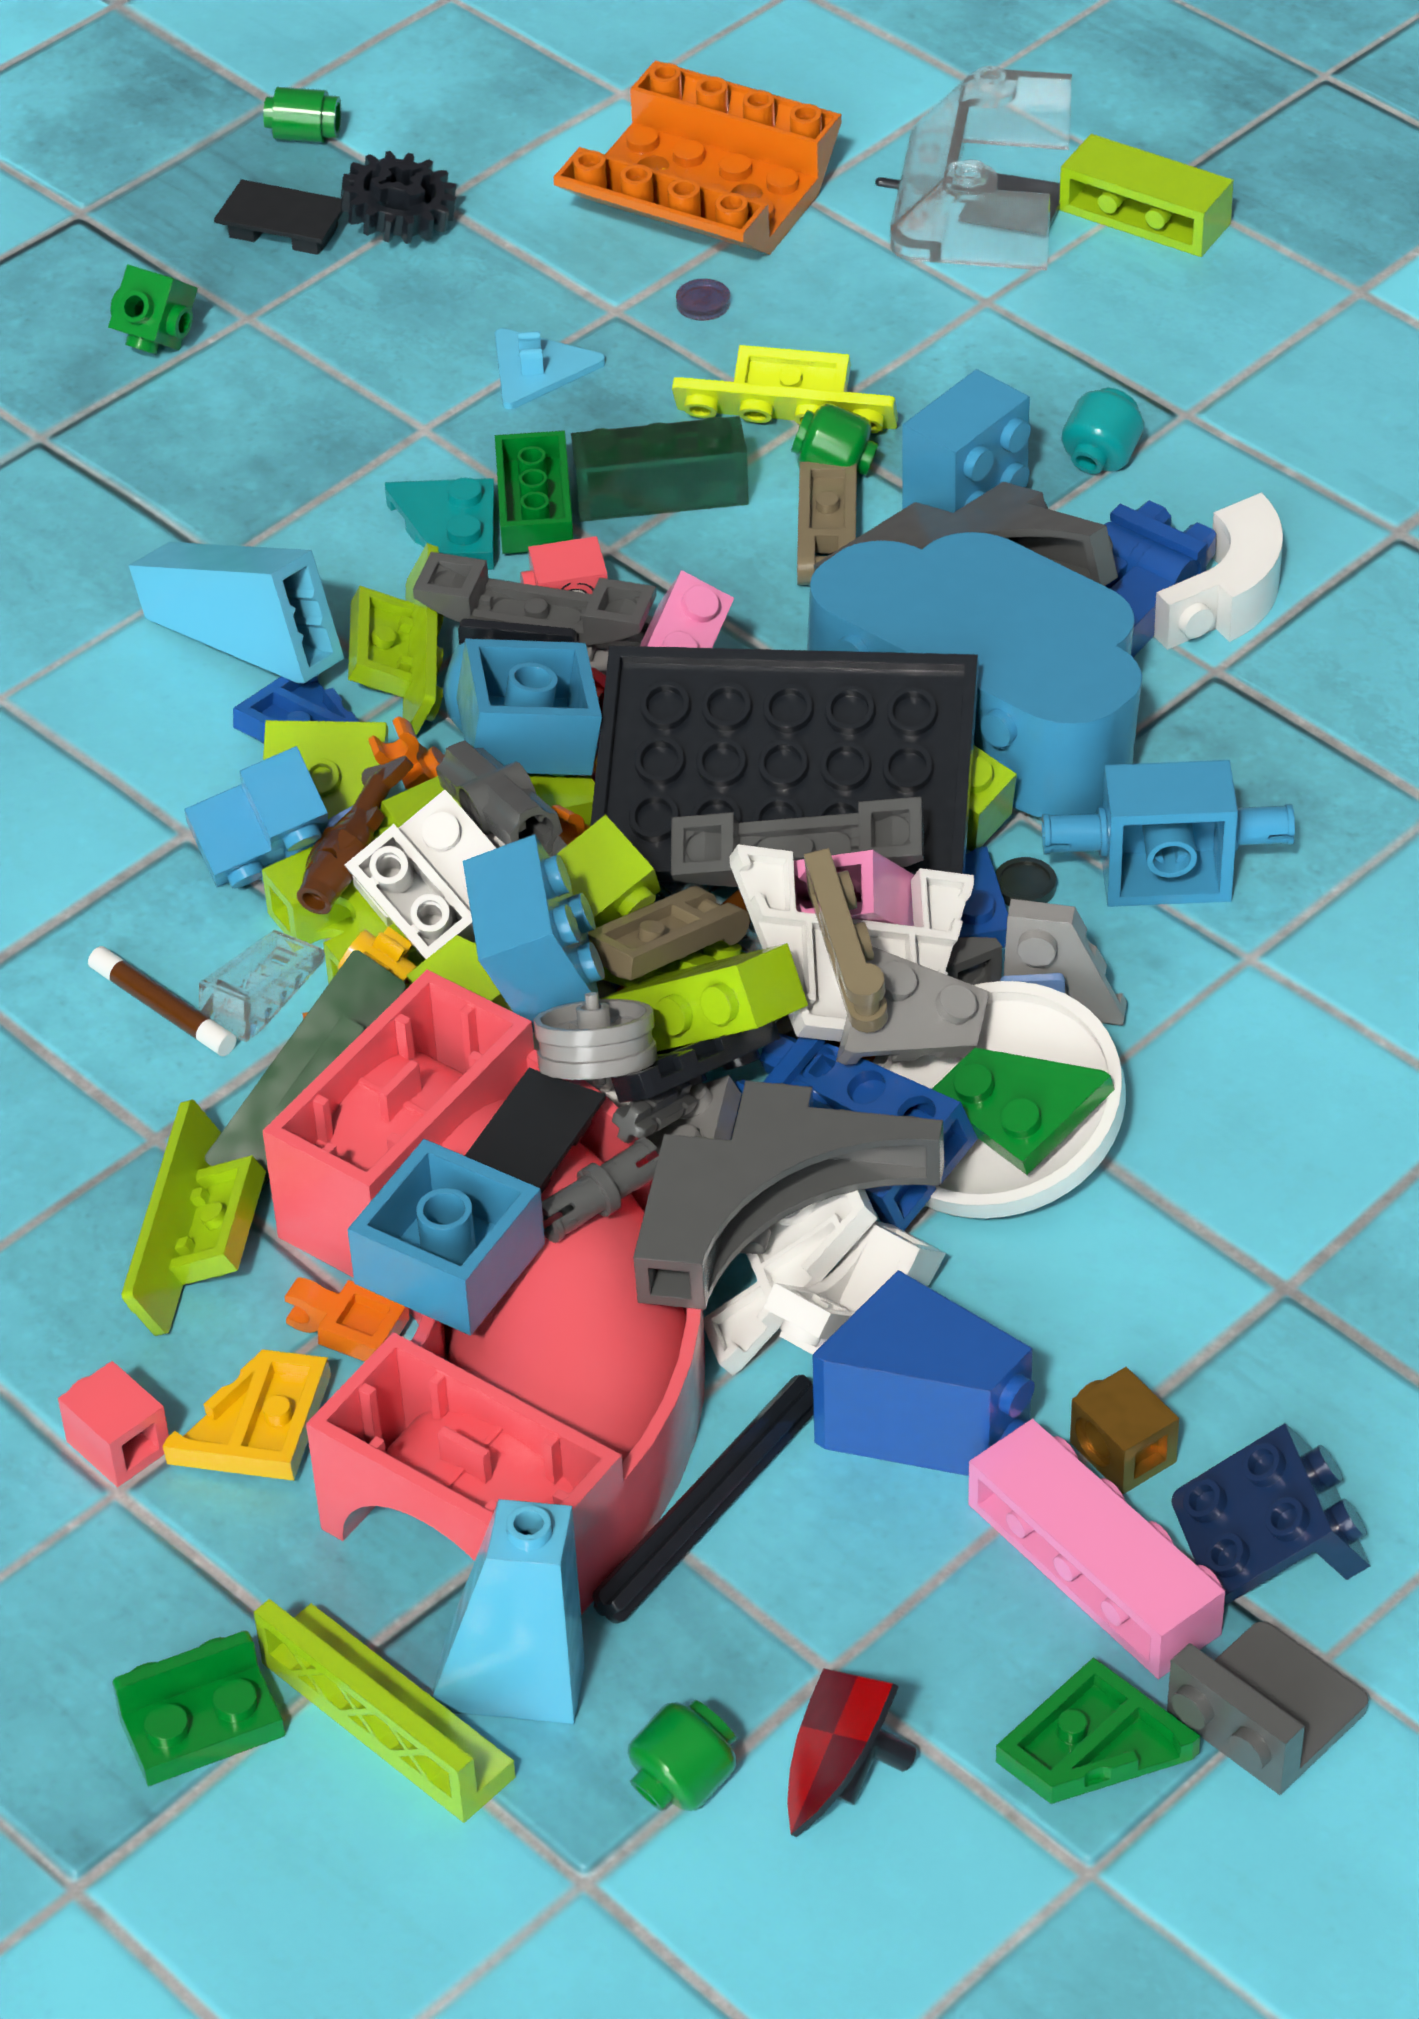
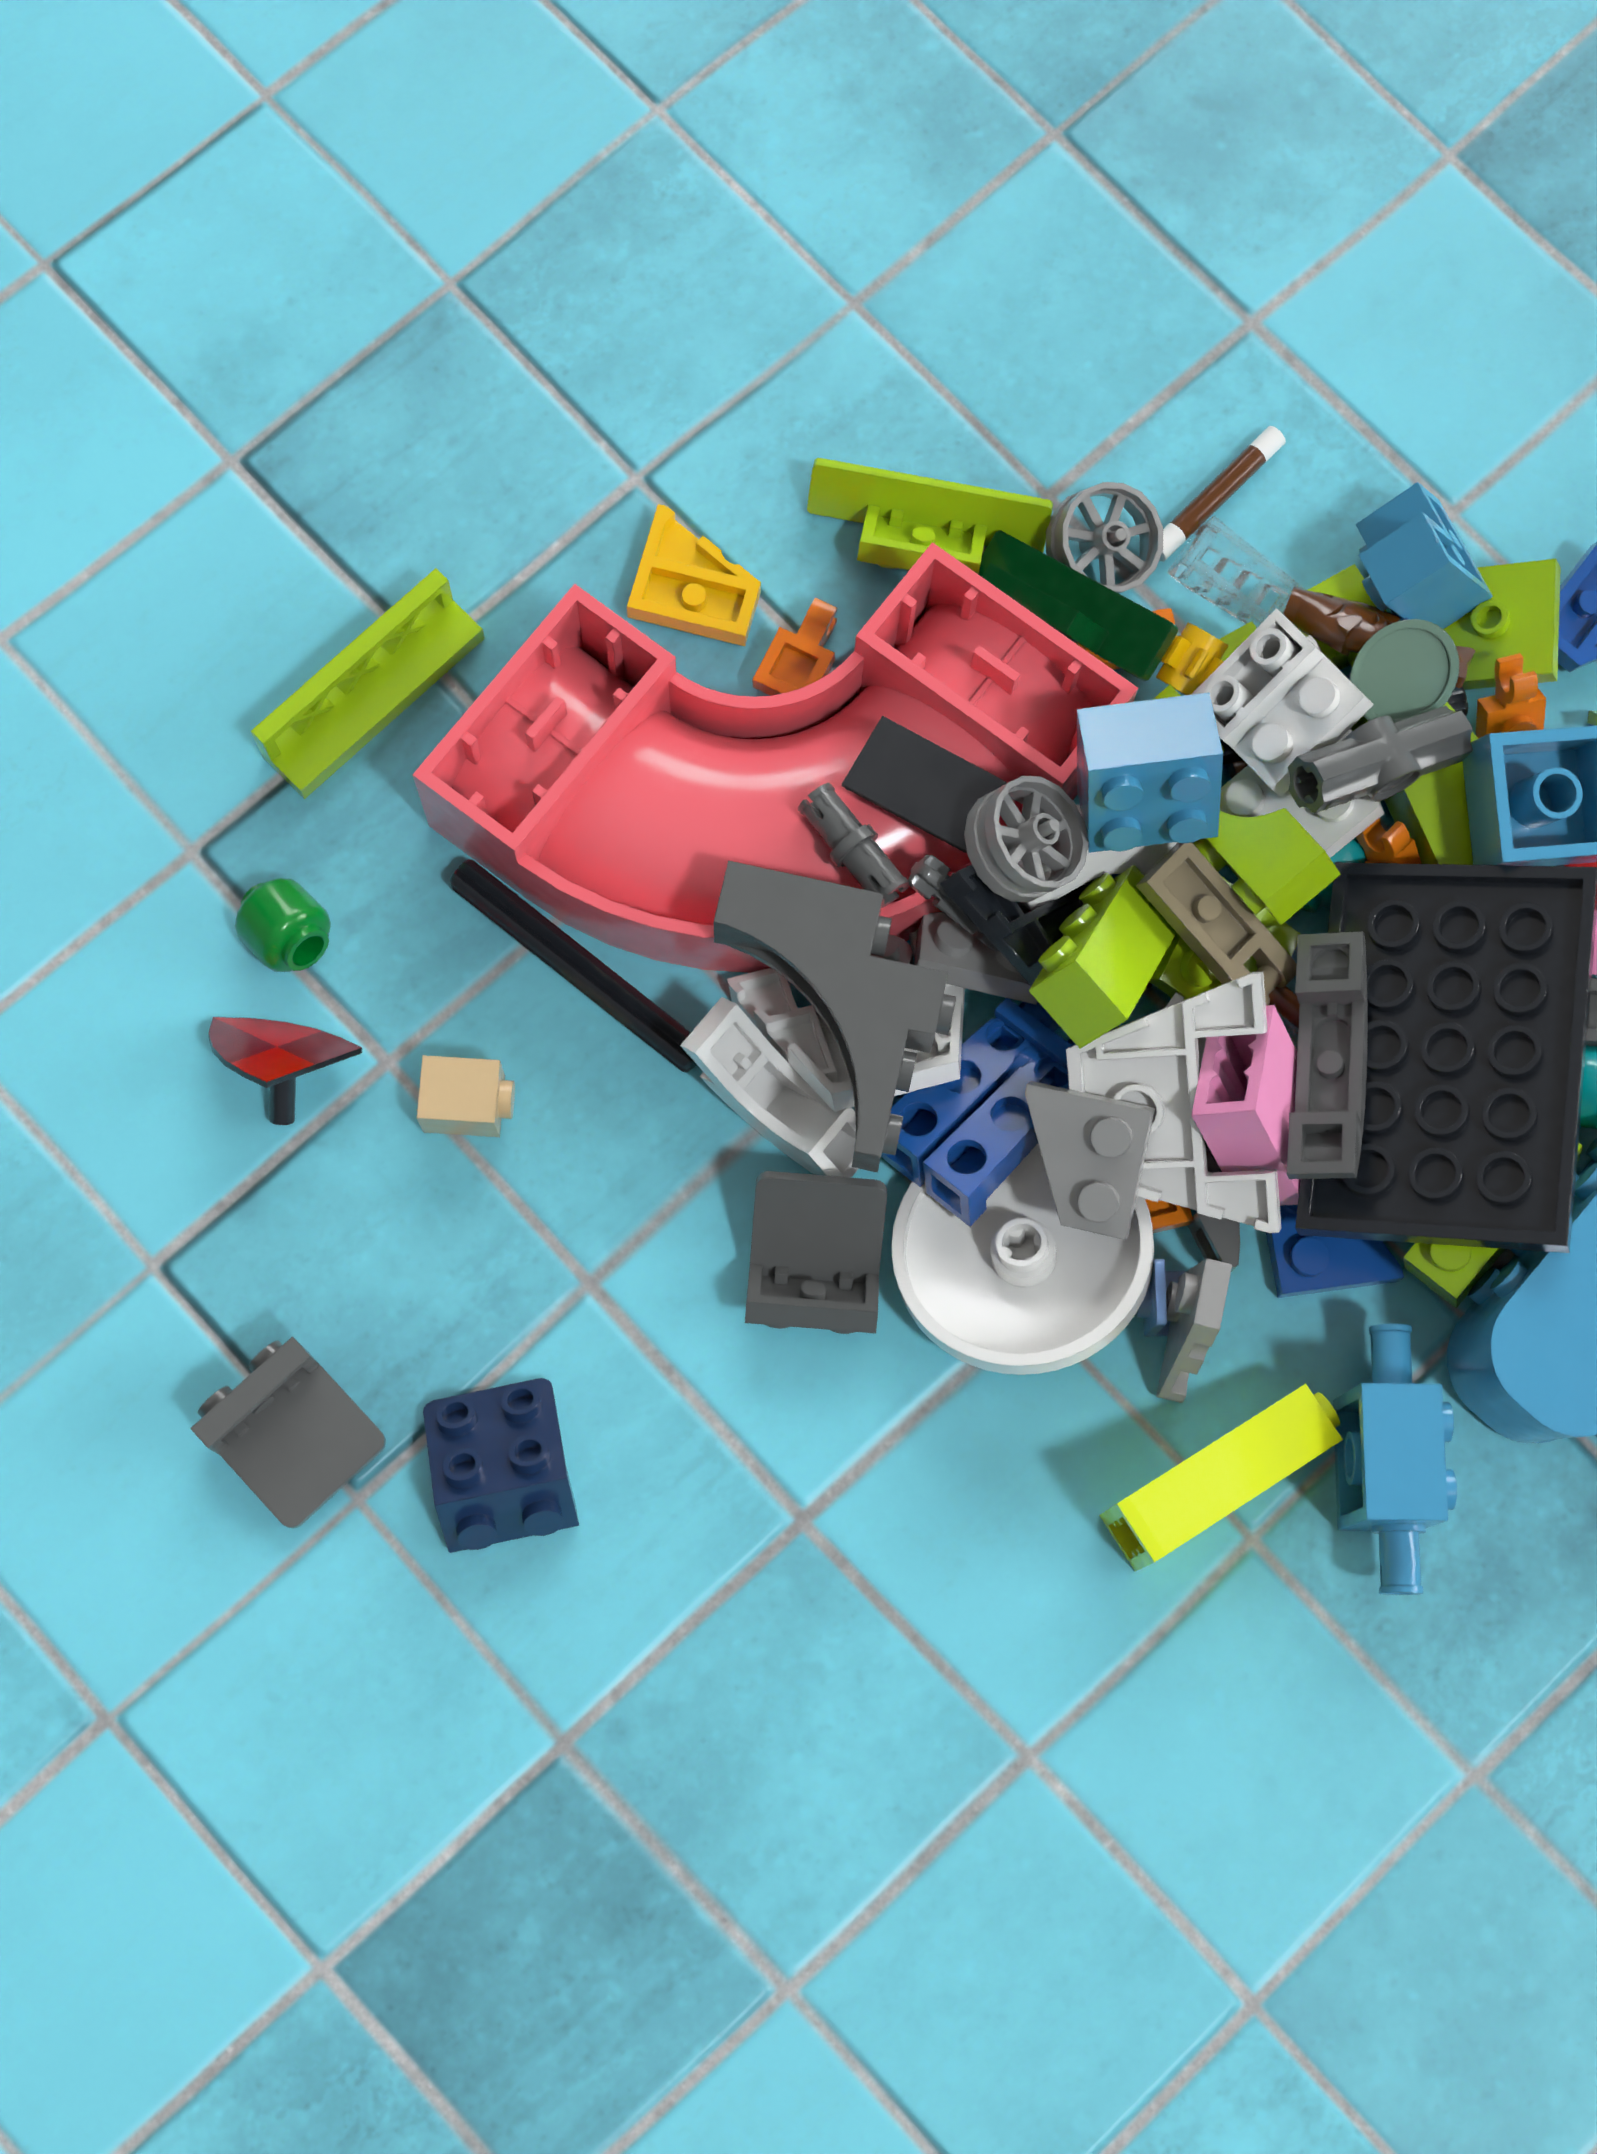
camera: 85 degrees right, 30 degrees up
coral brick [58,1361,169,1488] -> none
green bracket [112,1631,285,1787] -> none
dark azure brick [347,1139,545,1336] -> none
medium azure slope [432,1499,585,1724] -> none
dark tan plate [804,848,888,1033] -> none
blue slope [812,1270,1035,1476] -> none
green wing [932,1047,1115,1175] -> none
bright pink brick [968,1418,1225,1680] -> none
pearl dark grey piece [995,857,1056,906] -> none
green wing [996,1657,1201,1804] -> none
pearl gold brick [1070,1367,1179,1495] -> none
none -> tan brick [417,1055,515,1137]
none -> dark grey bracket [745,1171,887,1334]
none -> light grey wheel [1046,482,1163,593]
none -> neon yellow slope [1099,1384,1343,1572]
none -> sand green piece [1350,619,1459,723]

